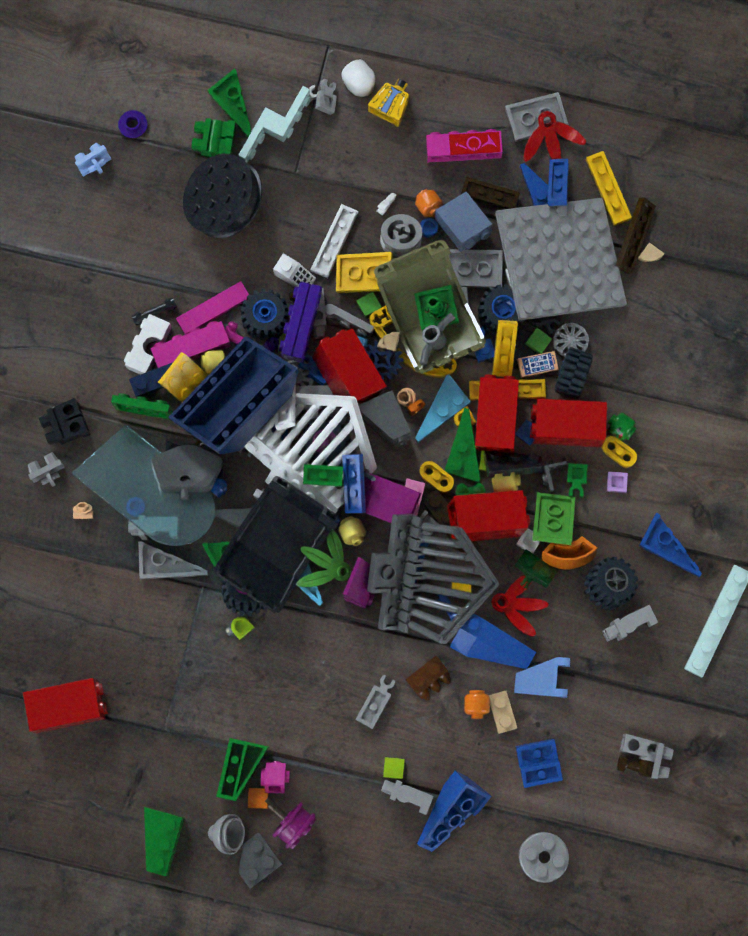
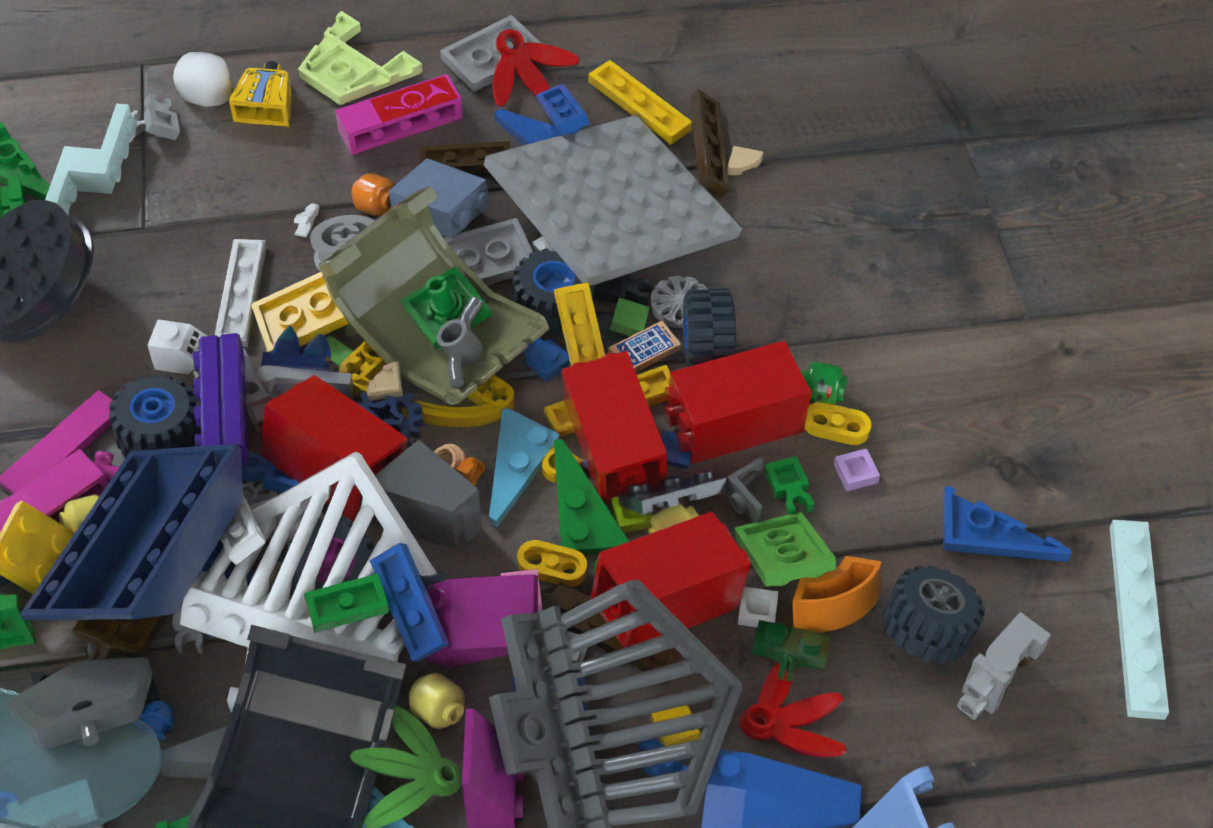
camera: 25 degrees left, 25 degrees down
none -> clear blue tile [261,326,338,372]
none -> yellowish green wing [298,11,423,105]

